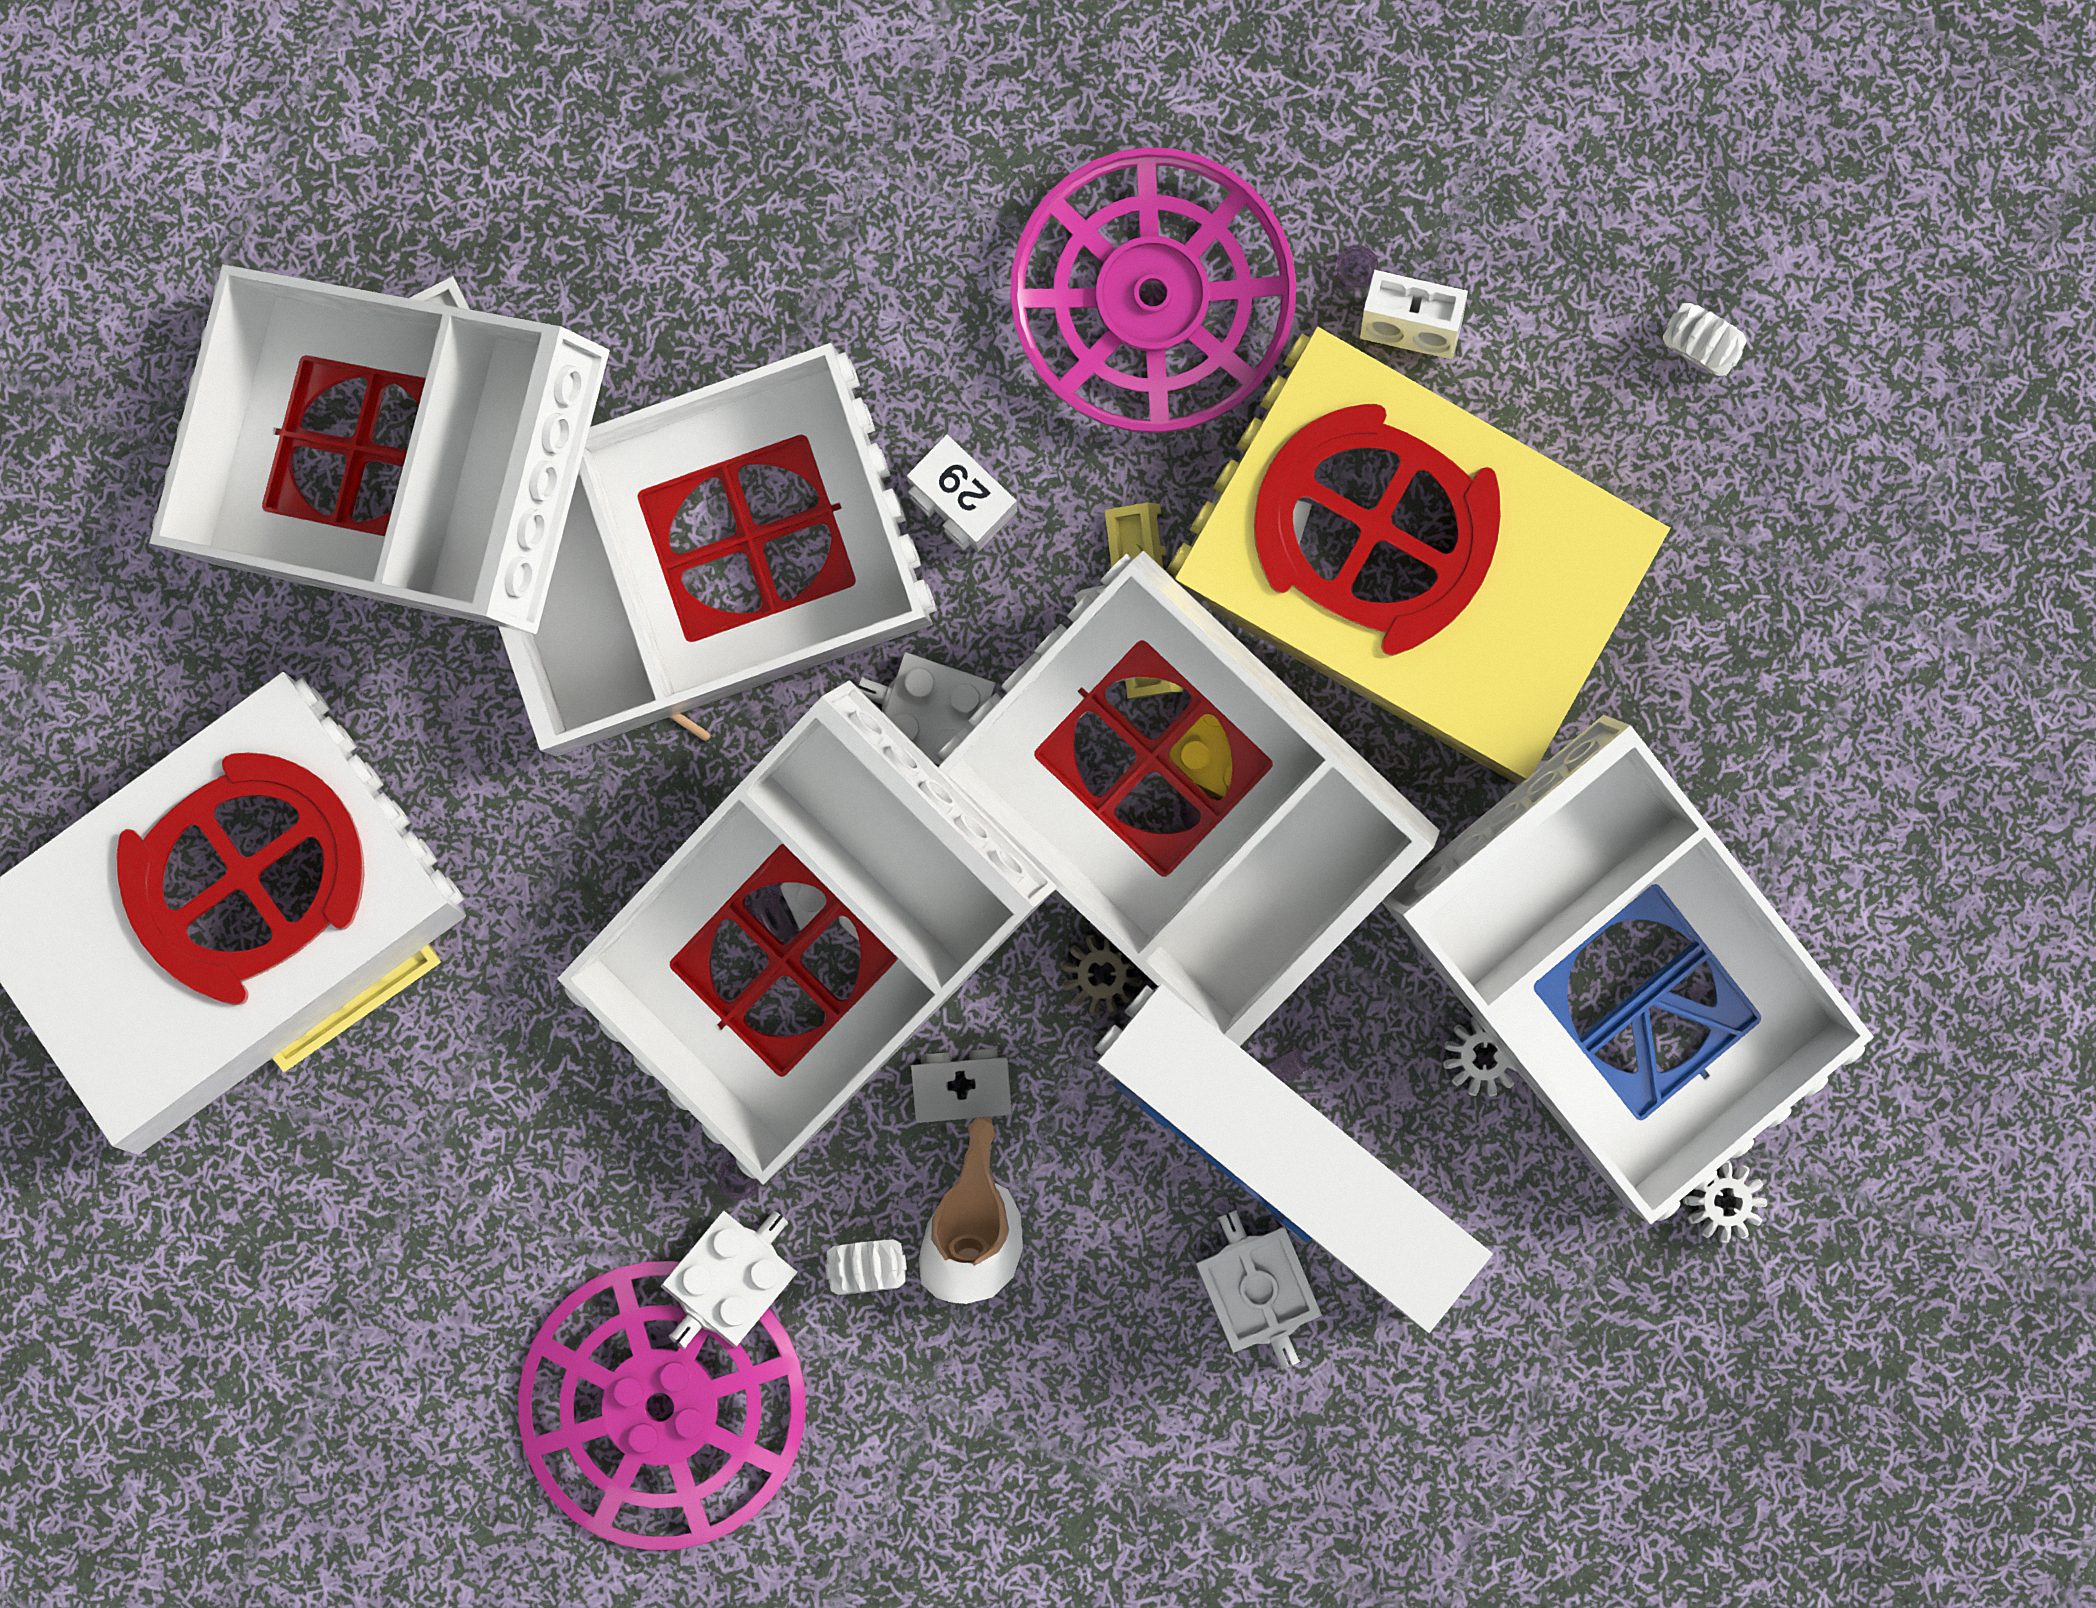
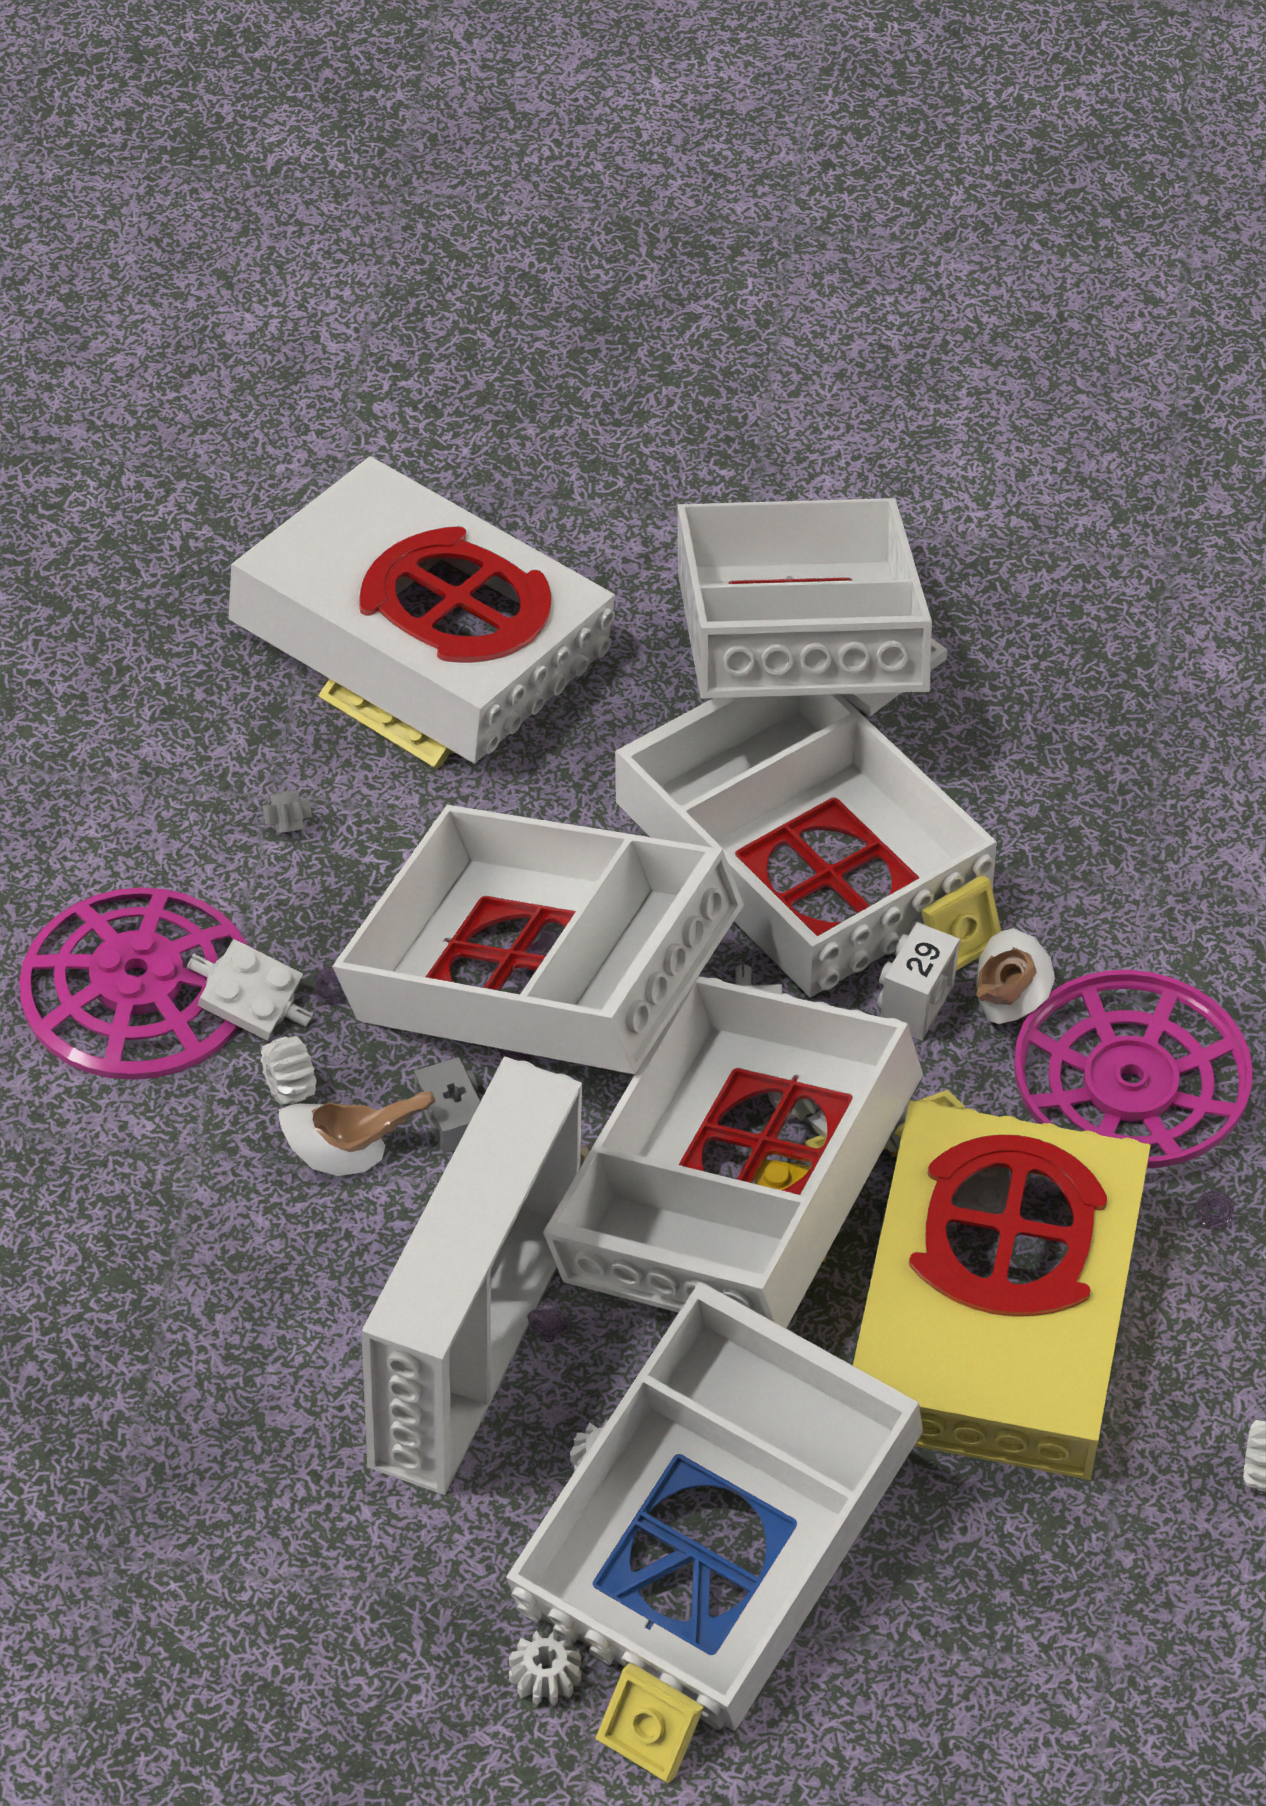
camera: 70 degrees right, 35 degrees down
white plate [1196,1210,1322,1369] -> none
white brick [1360,270,1468,360] -> none
none -> light grey gear [262,790,312,833]
none -> light yellow tile [595,1663,704,1783]
none -> light yellow tile [921,875,1001,971]
none -> hat [976,928,1055,1024]

